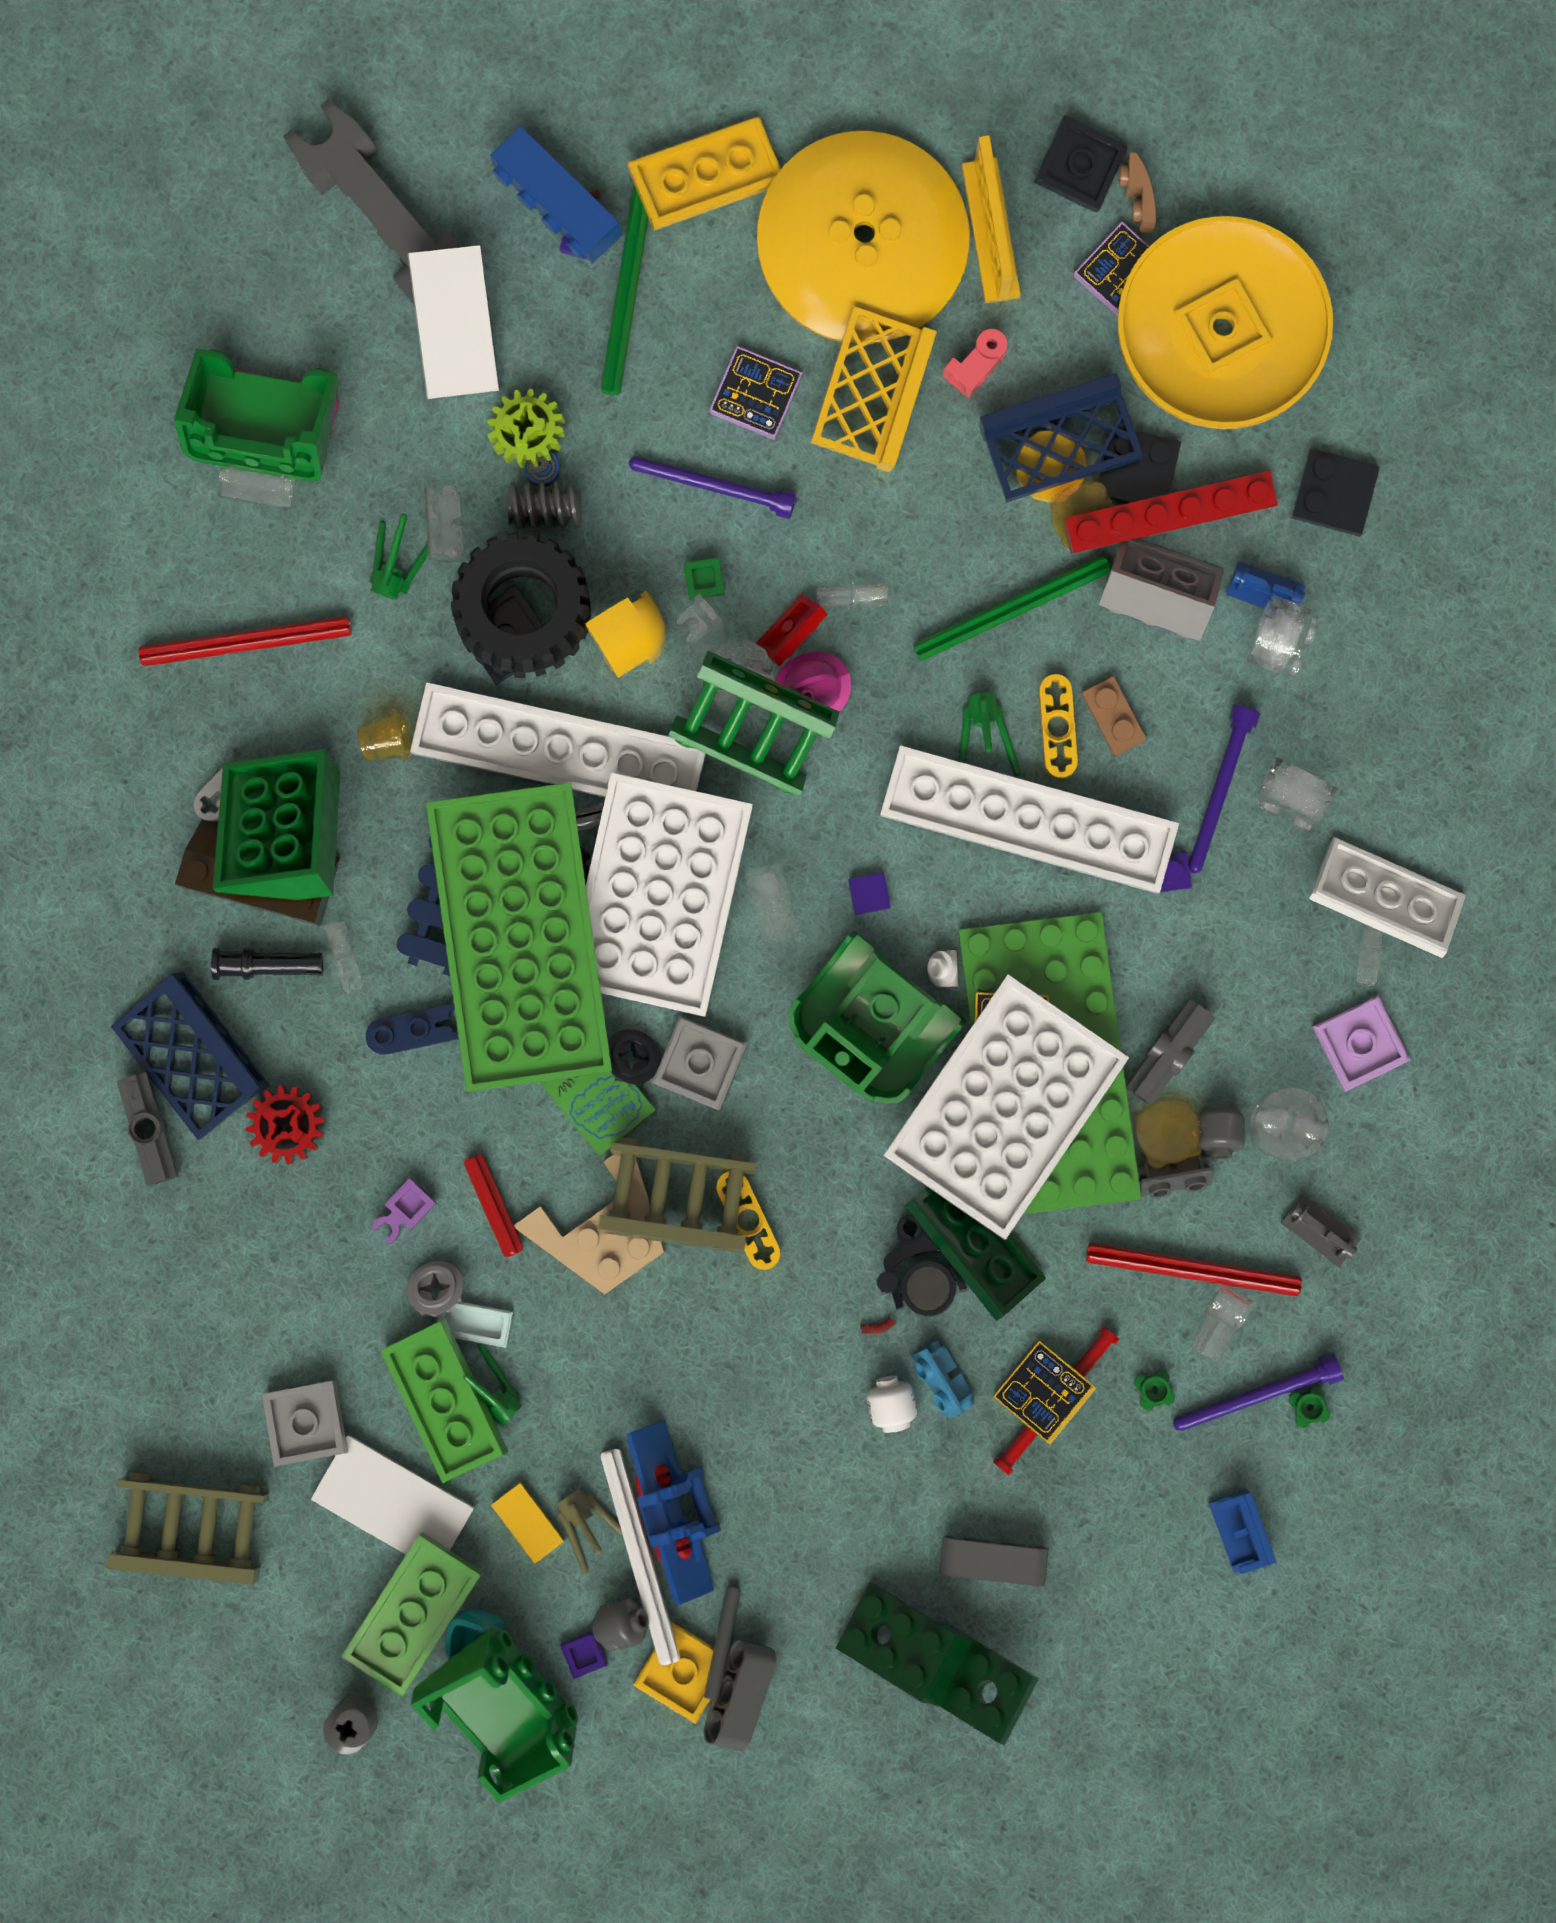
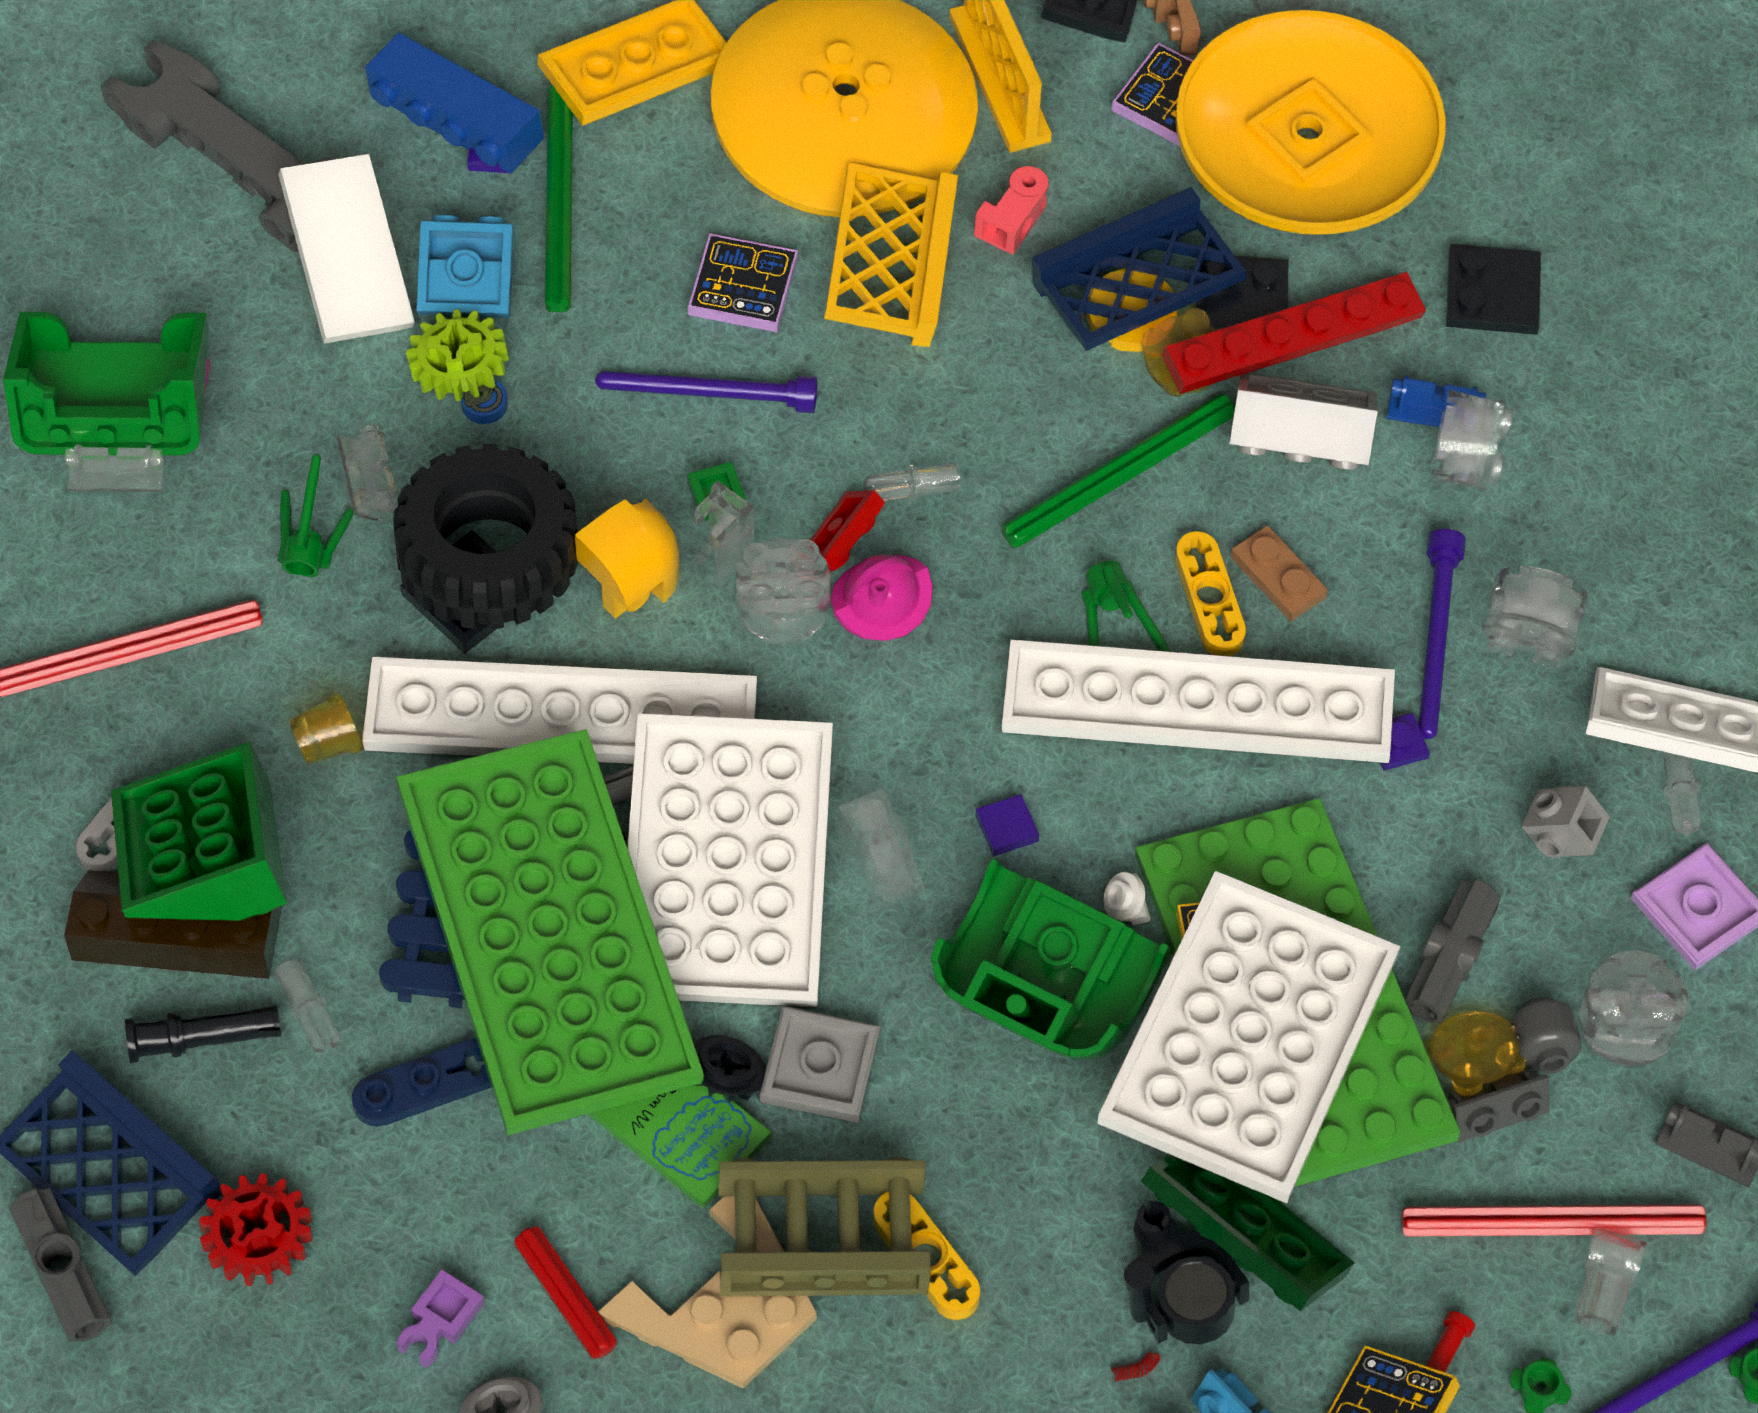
camera: 15 degrees left, 25 degrees down
dark grey piece [508,481,582,528] -> none
green fence [668,650,840,797] -> none
none -> dark azure plate [417,215,515,318]
none -> light grey brick [1521,786,1610,858]

